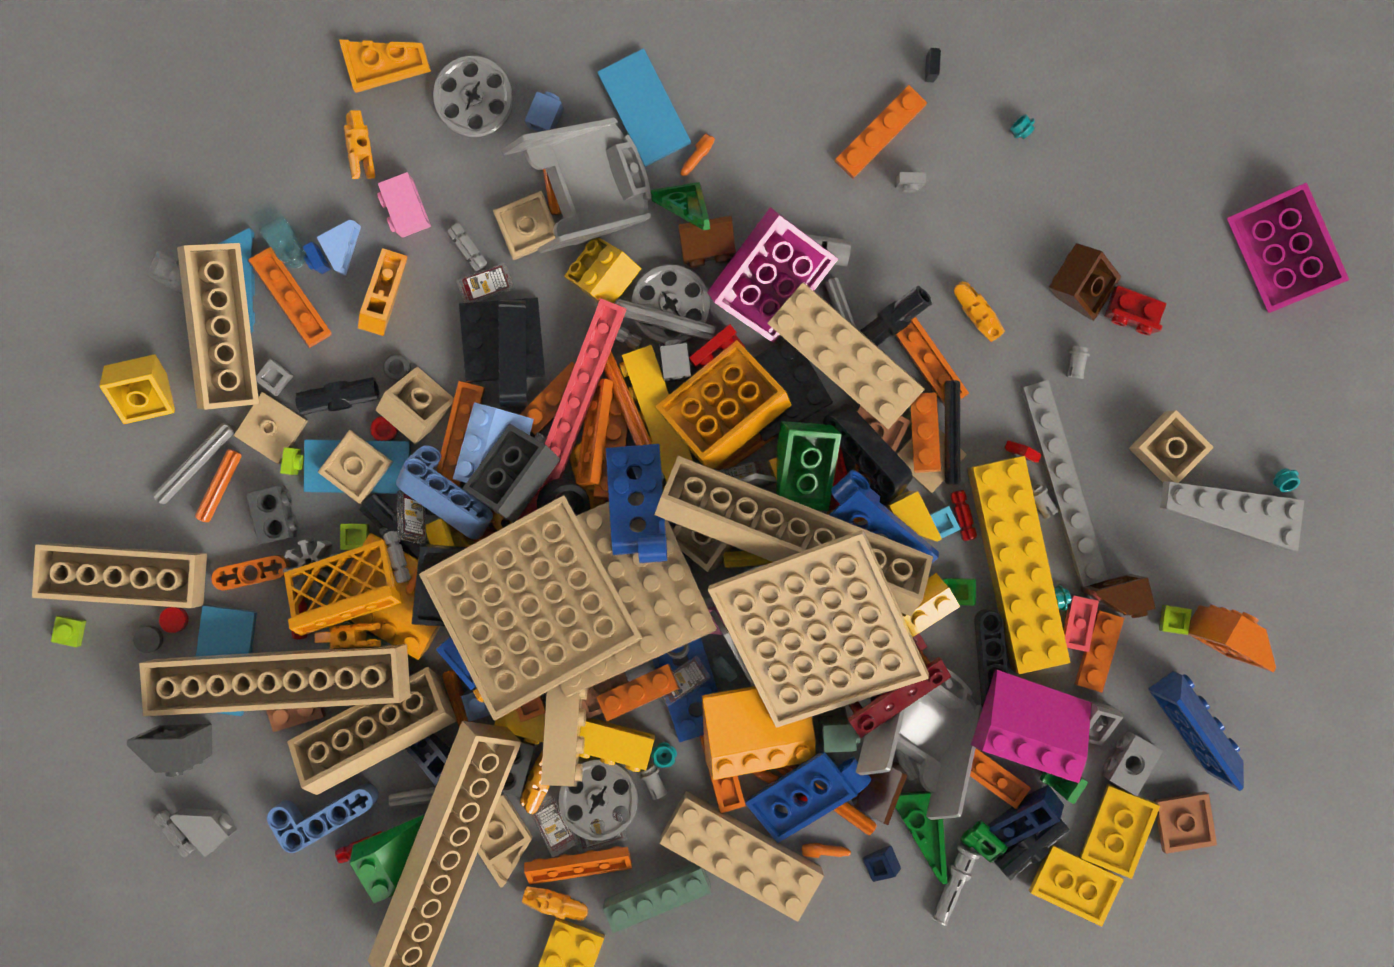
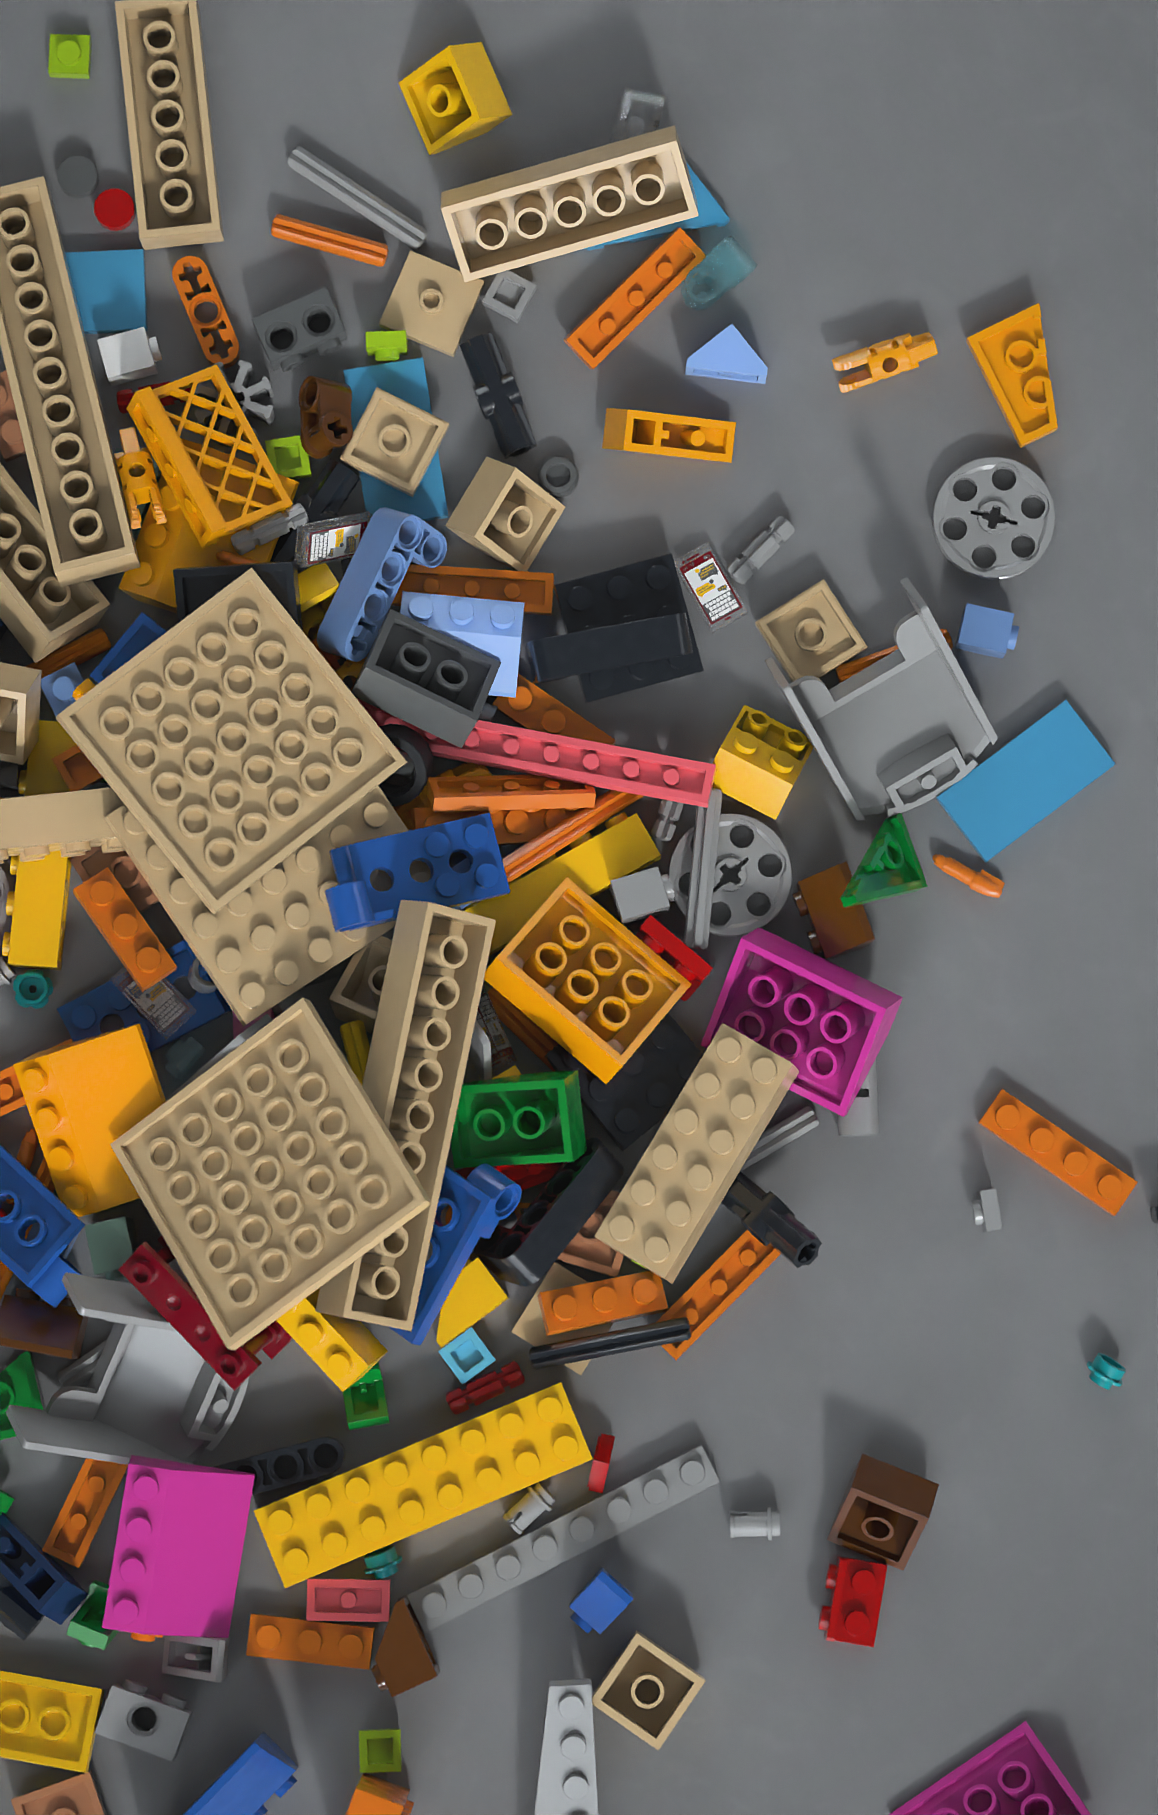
camera: 80 degrees right, 5 degrees down
blue plate [303,242,331,274] -> none
red tile [370,416,398,441] -> none
bright pink brick [377,172,431,238] -> none
light orange hinge [953,281,1005,342] -> none
none -> white brick [97,327,162,386]
none -> reddish brown piece [298,376,353,459]
none -> blue slope [569,1567,634,1634]

